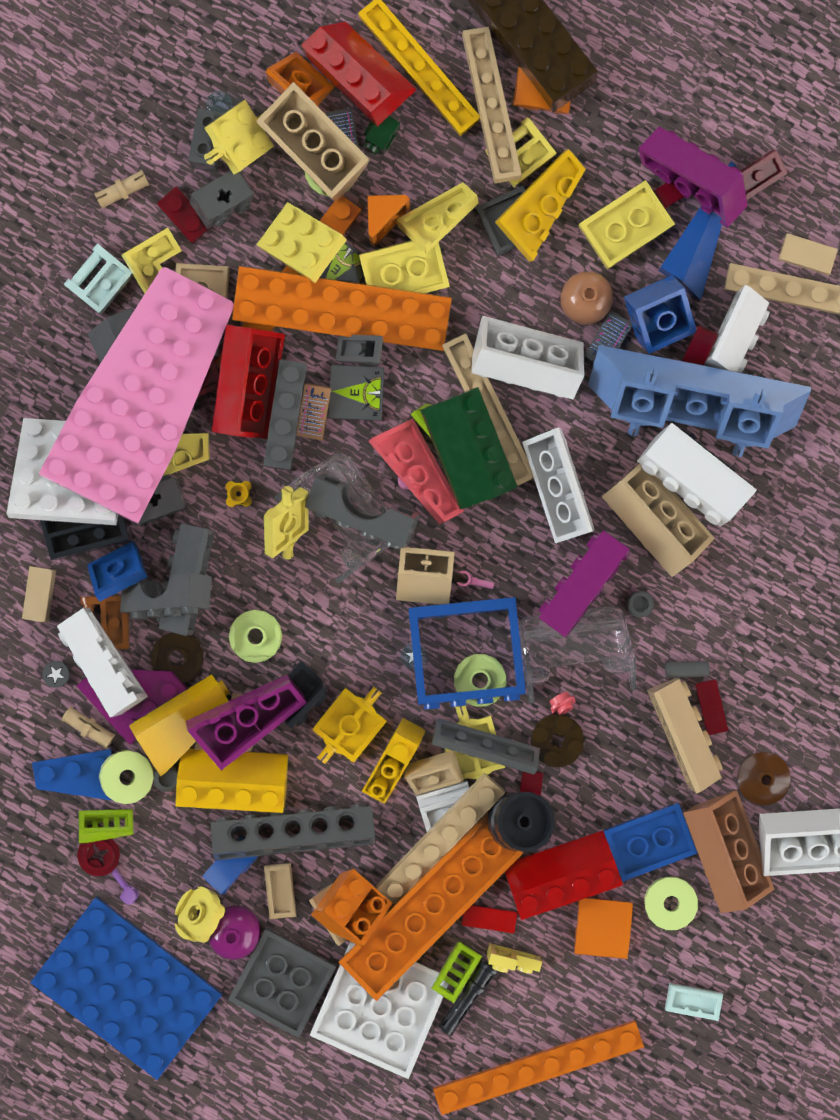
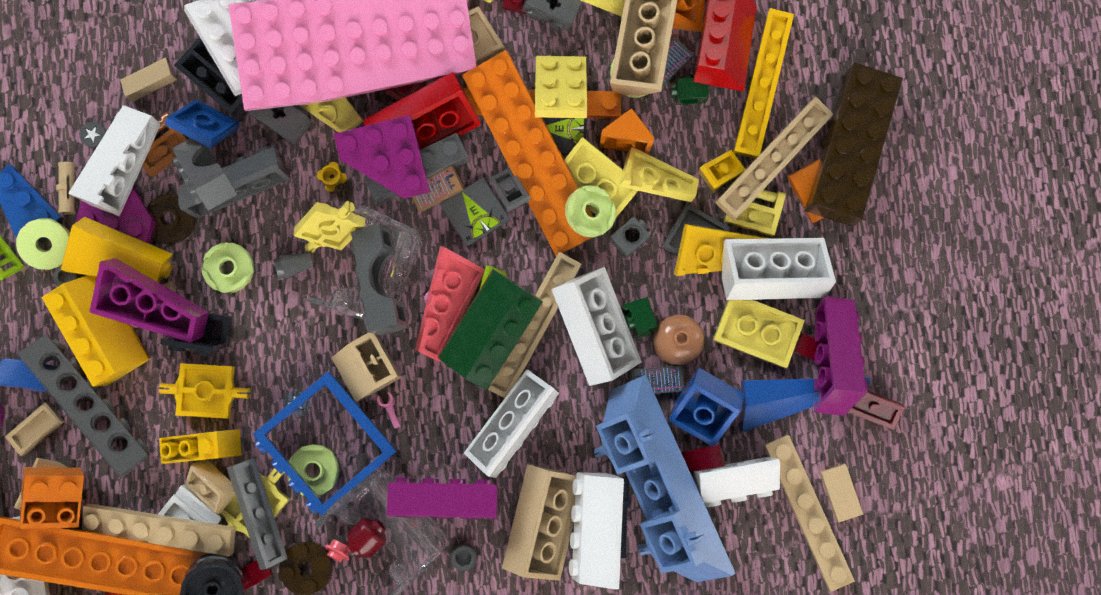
camera: 50 degrees right, 5 degrees down
none -> dark grey cone [273,253,313,280]
none -> magenta plate [333,115,431,199]
none -> dark red head [346,518,386,558]
none -> yellowish green tile [565,185,616,238]
none -> dark grey brick [609,217,651,259]
none -> dark green brick [621,297,657,339]
none -> yellow slope [699,150,746,193]
none -> white slope [722,238,836,300]

